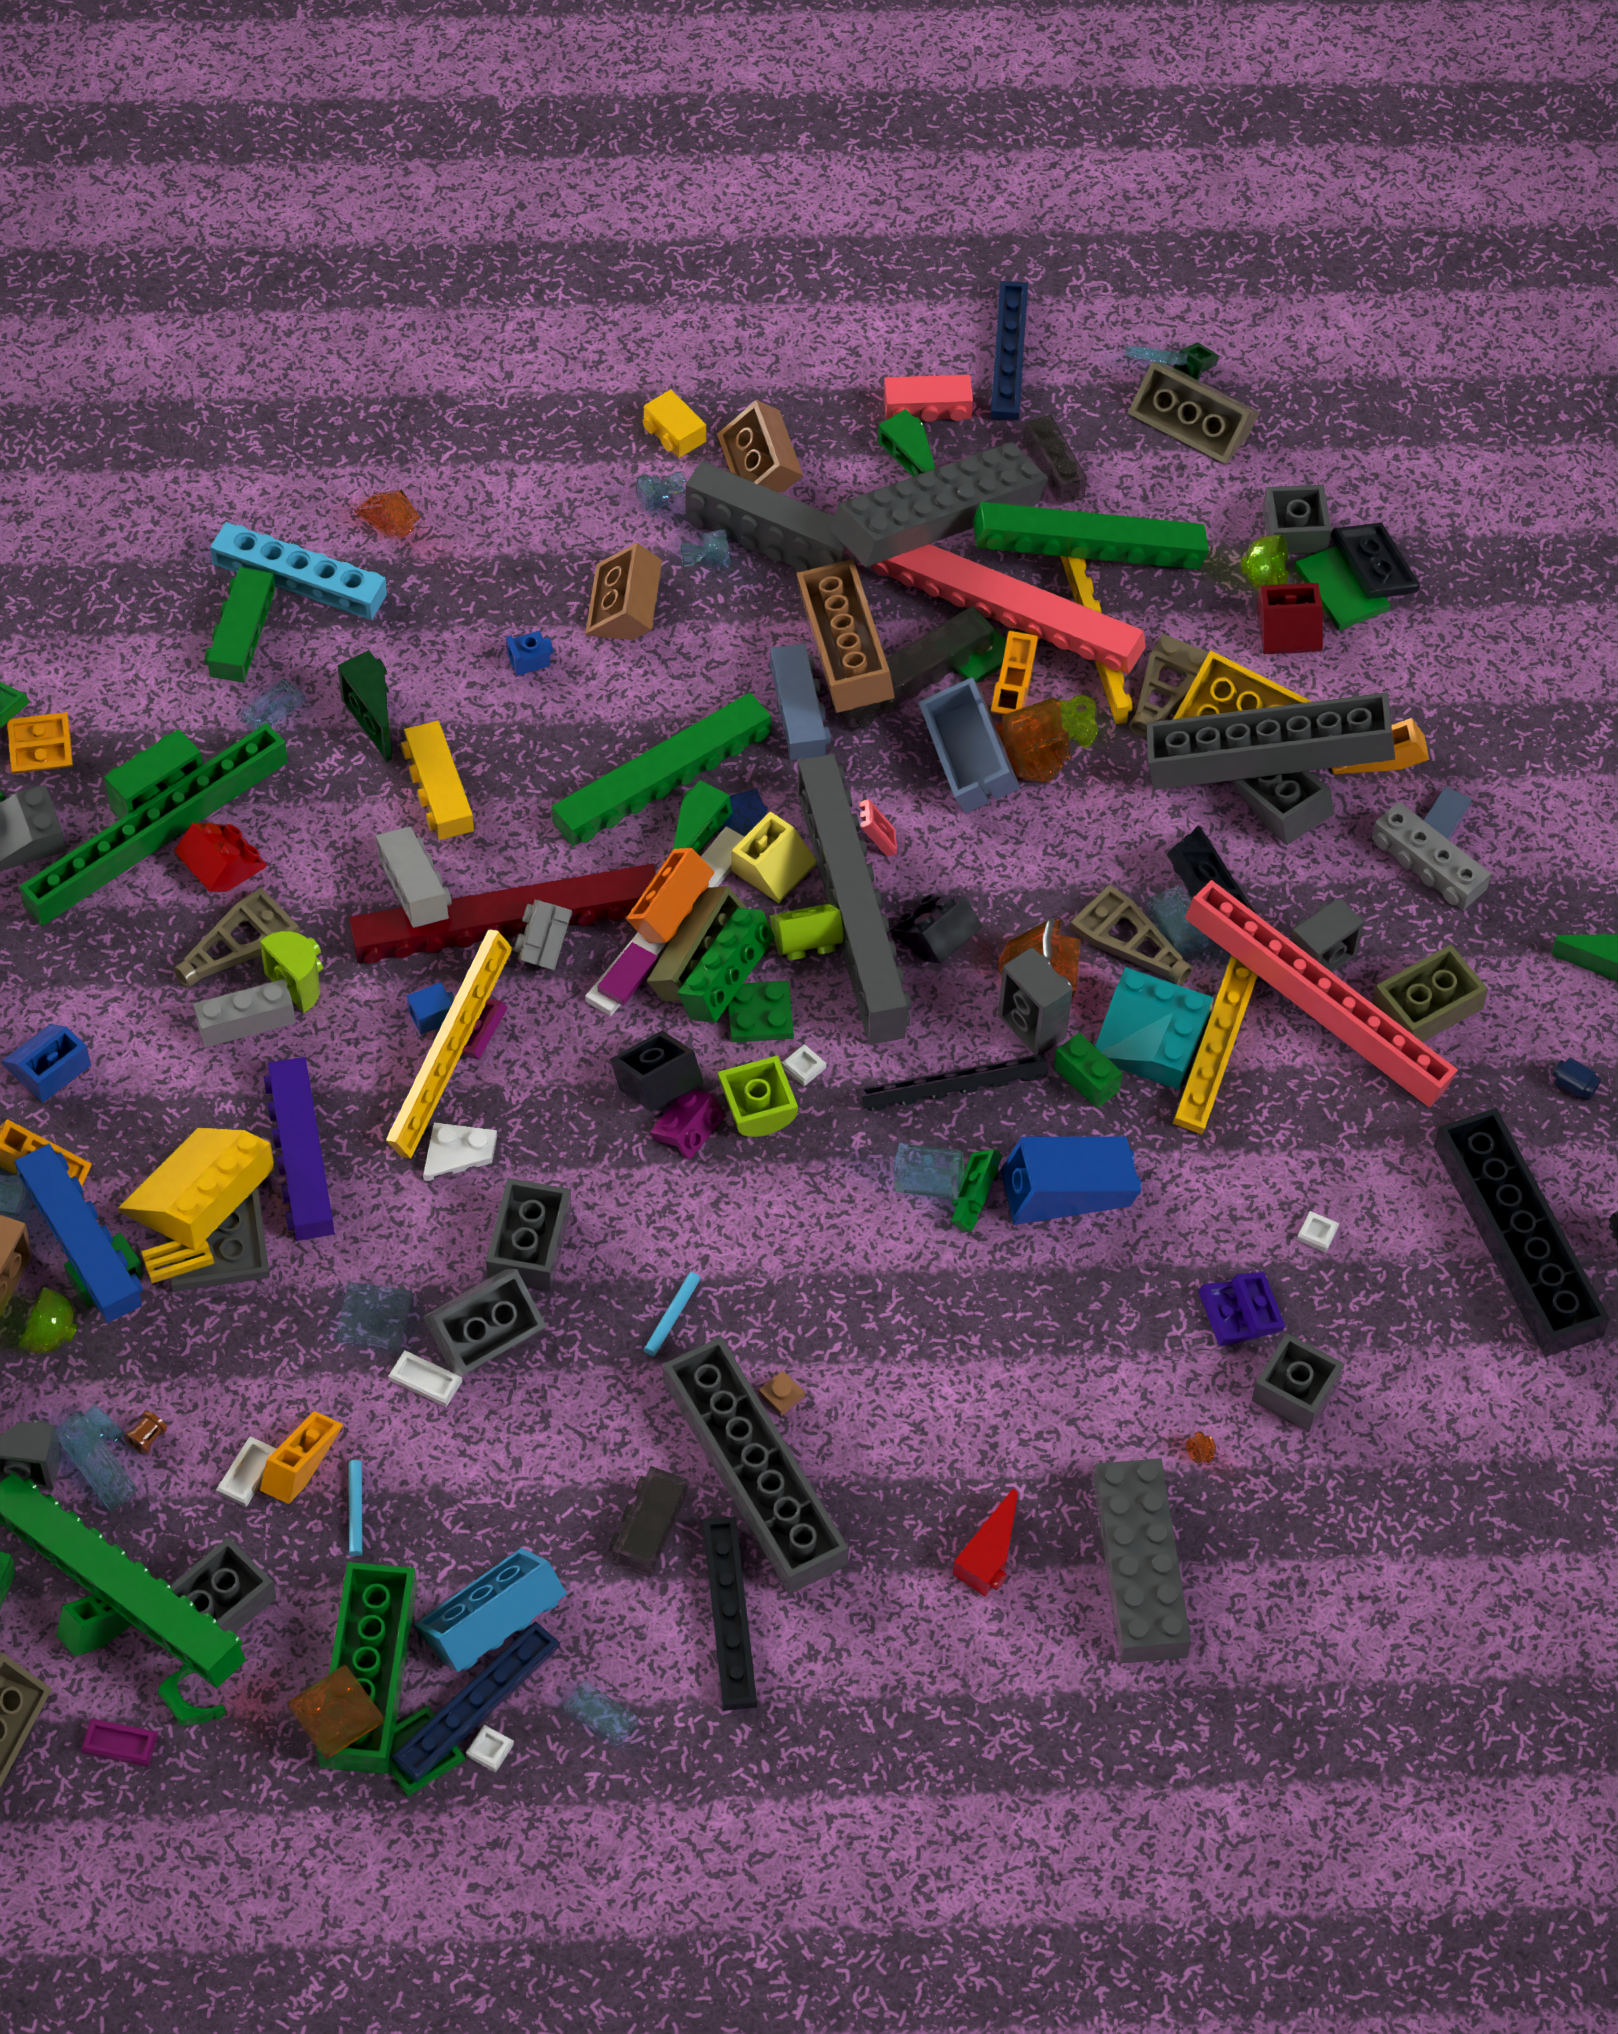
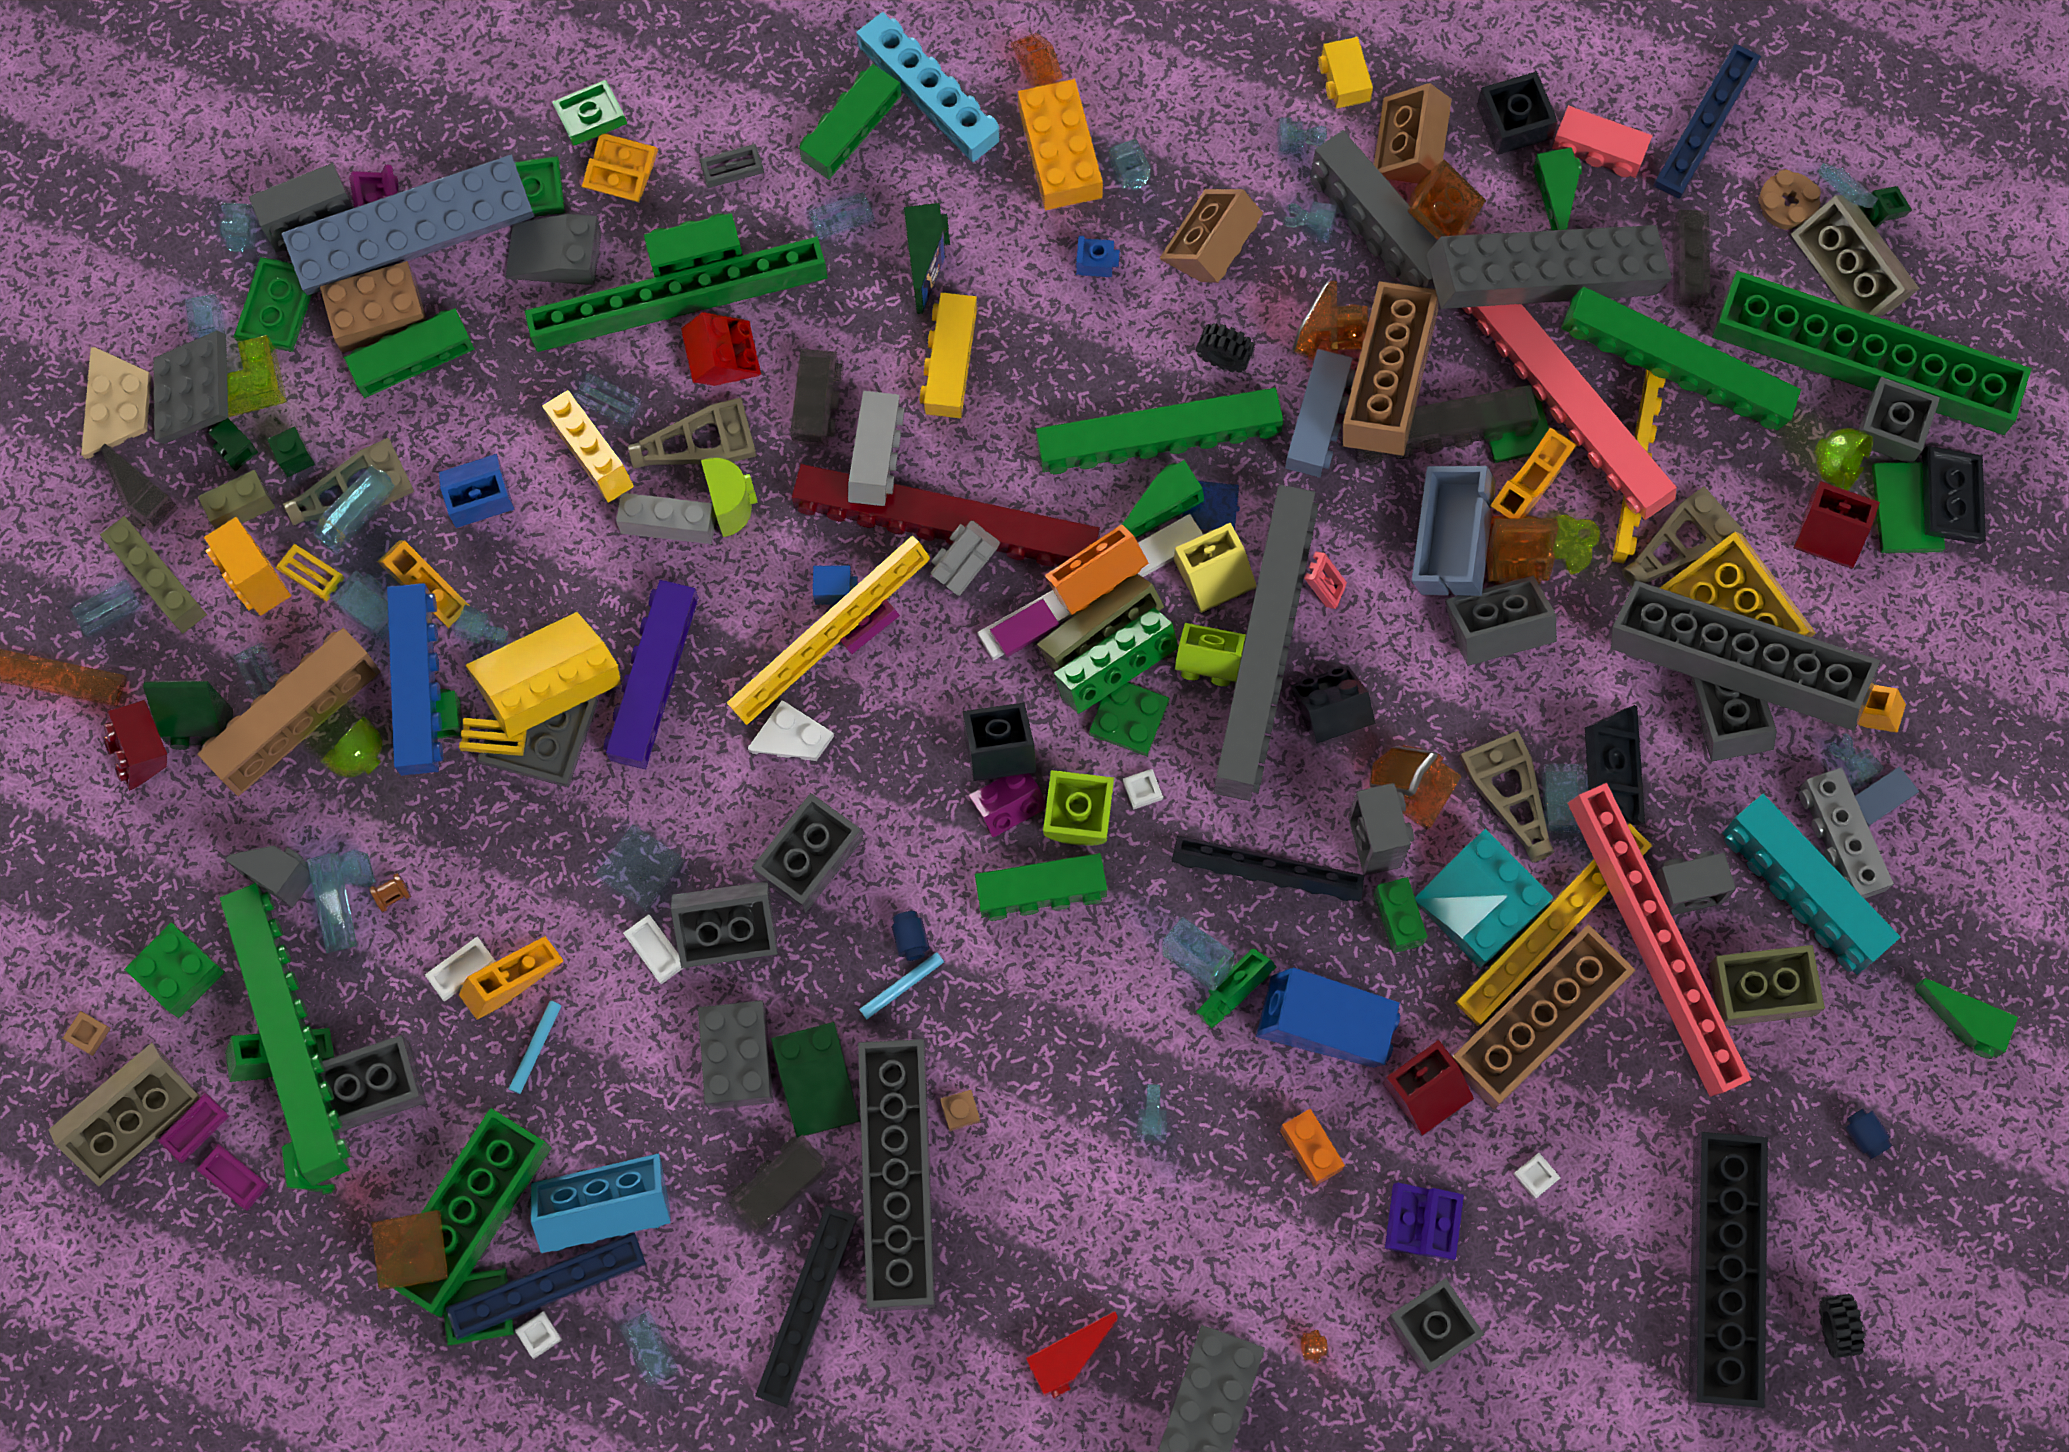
camera: 30 degrees right, 15 degrees up
none -> magenta tile [158,1093,229,1163]
none -> clear light blue piece [454,605,509,647]
none -> yellow brick [542,390,634,503]
none -> clear light blue tile [573,373,641,427]
none -> dark grey brick [698,1000,774,1110]
none -> dark grey tile [699,144,764,188]
none -> dark green slope [771,1022,860,1138]
none -> clear smoke brick [790,349,844,447]
none -> dark blue brick [891,911,930,961]
none -> green brick [974,853,1107,921]
none -> light orange brick [1018,79,1103,210]
none -> clear light blue brick [1108,138,1151,190]
none -> clear light blue piece [1136,1084,1167,1142]
none -> black tyre [1195,323,1255,373]
none -> orange brick [1280,1108,1345,1187]
none -> clear orange piece [1292,281,1368,360]
none -> dark red slope [1382,1040,1474,1137]
none -> clear orange slope [1407,159,1487,240]
none -> dark grey slope [1445,575,1557,666]
none -> medium nougat brick [1452,924,1636,1110]
none -> black brick [1477,71,1558,155]
none -> green brick [1711,270,2032,435]
none -> teal brick [1722,793,1901,975]
none -> medium nougat plate [1759,169,1821,230]
none -> clear light blue piece [1829,734,1884,792]

